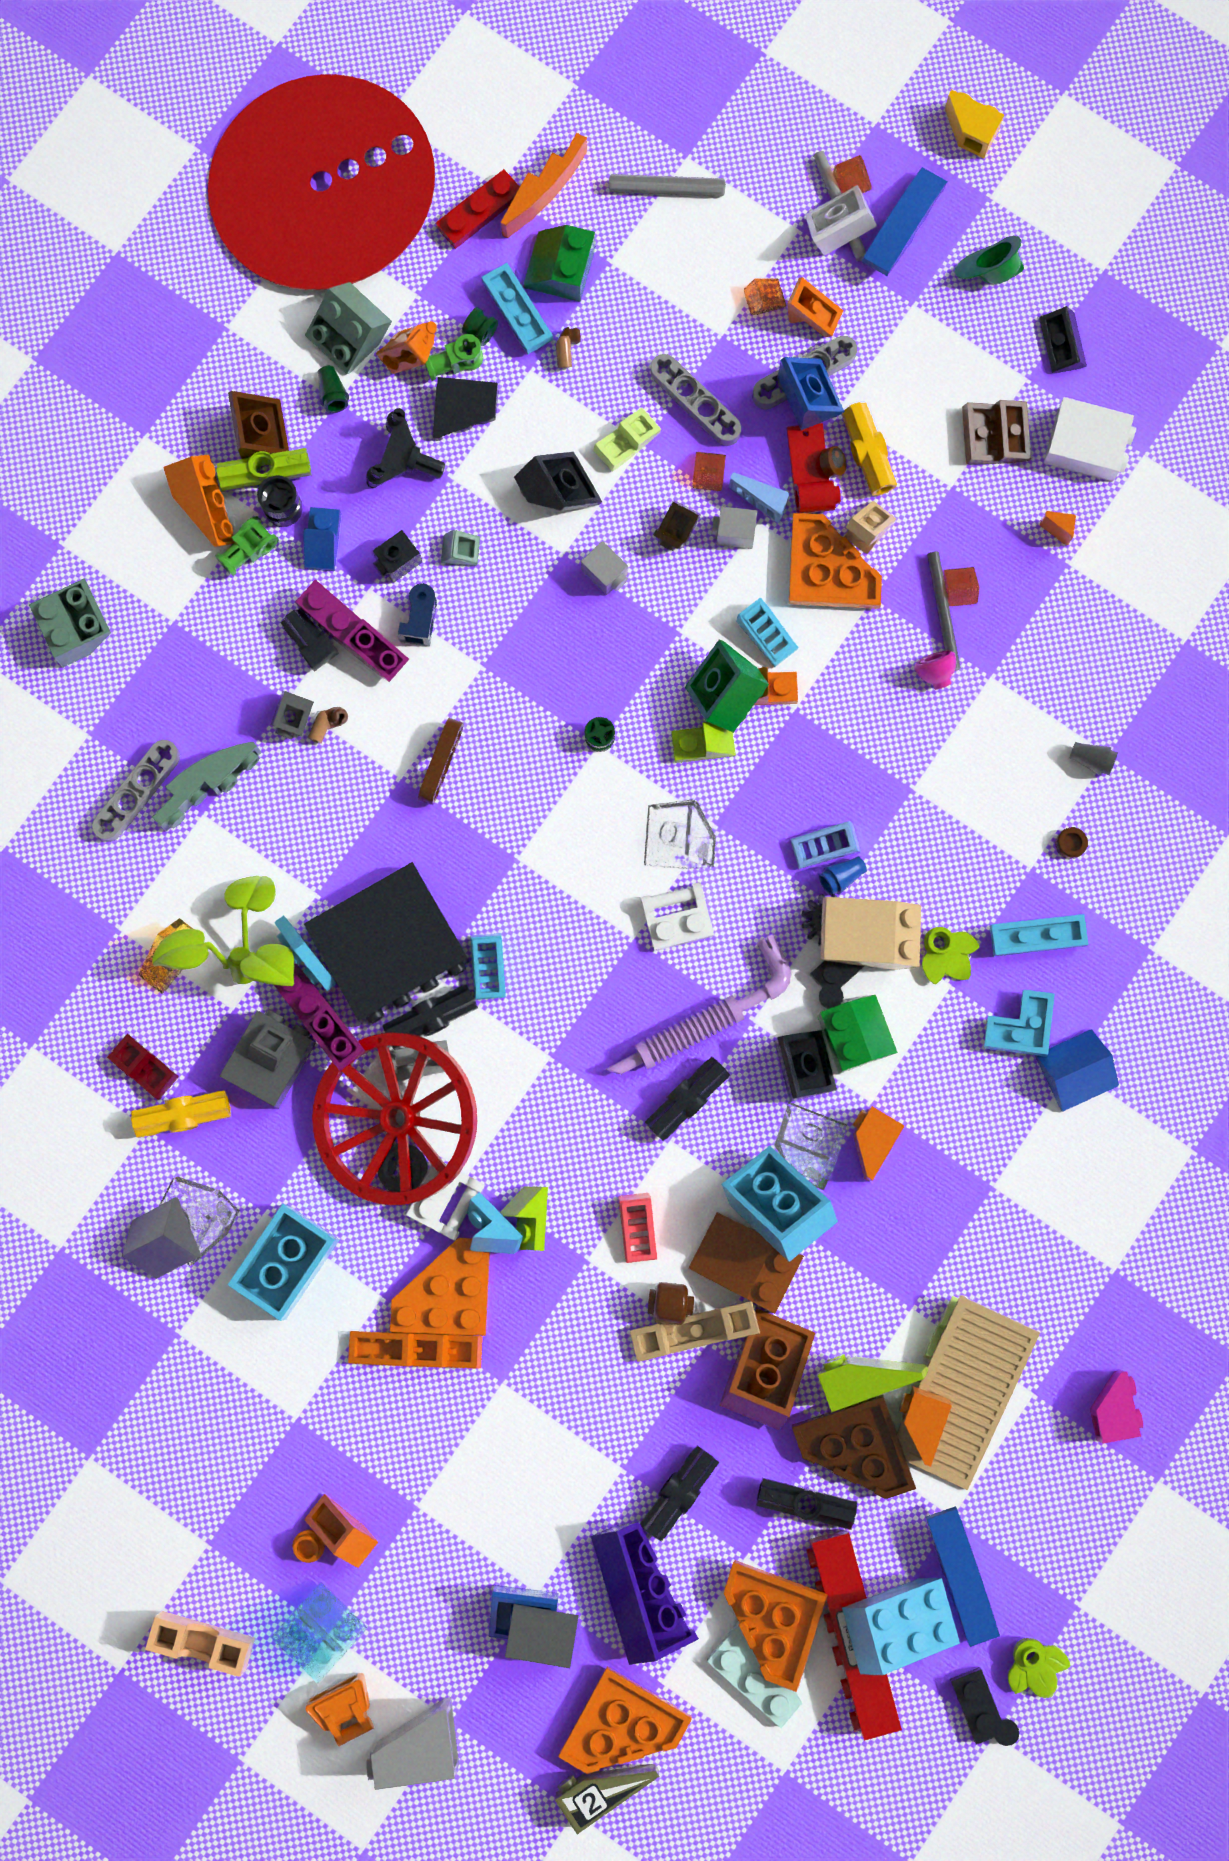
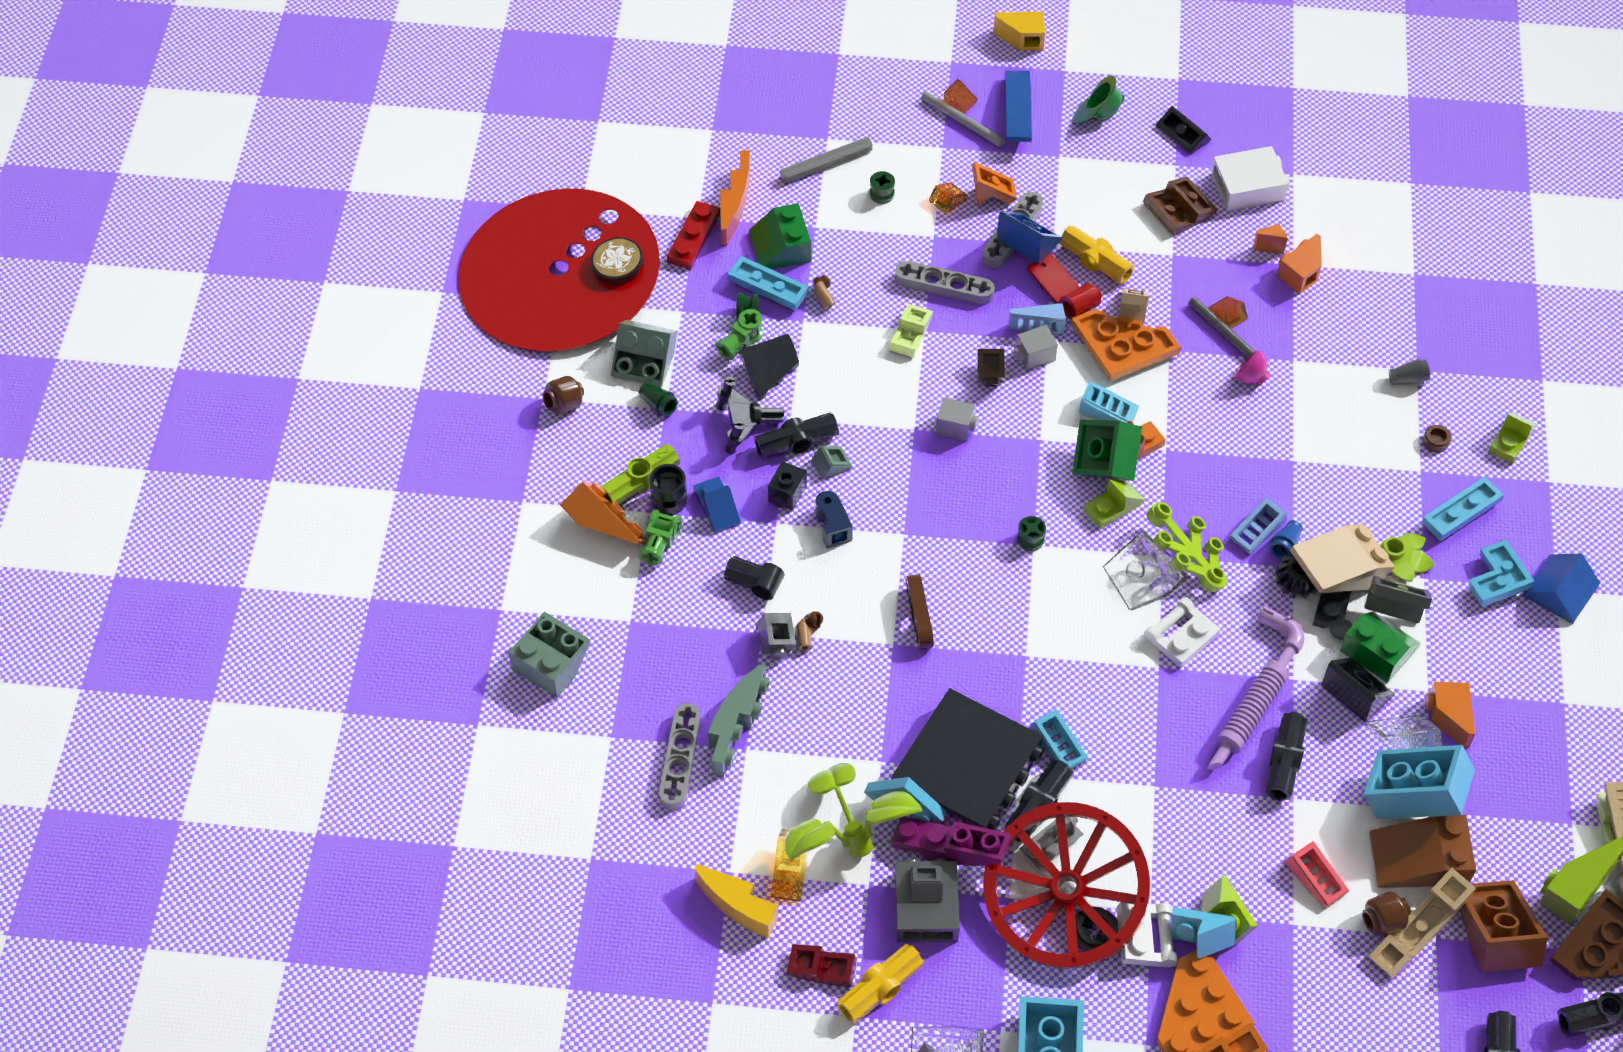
camera: 30 degrees left, 25 degrees down
reddish brown slope [228,390,289,459] -> none
magenta slope [295,579,409,683] -> none
orange piece [376,321,437,374] -> none
black slope [514,451,603,511] -> none
clear orange slope [692,452,726,491] -> none
white slope [805,185,877,256] -> none
reddish brown tile [820,446,847,478] -> none
none -> reddish brown head [542,375,584,414]
none -> tile [591,237,644,284]
none -> yellow slope [695,864,778,939]
none -> black piece [754,412,839,459]
none -> dark green wheel [870,171,895,204]
none -> lime plant [1146,502,1227,592]
none -> orange slope [1277,233,1322,295]
none -> dark grey panel [1364,576,1432,623]
none -> lime slope [1488,412,1538,464]

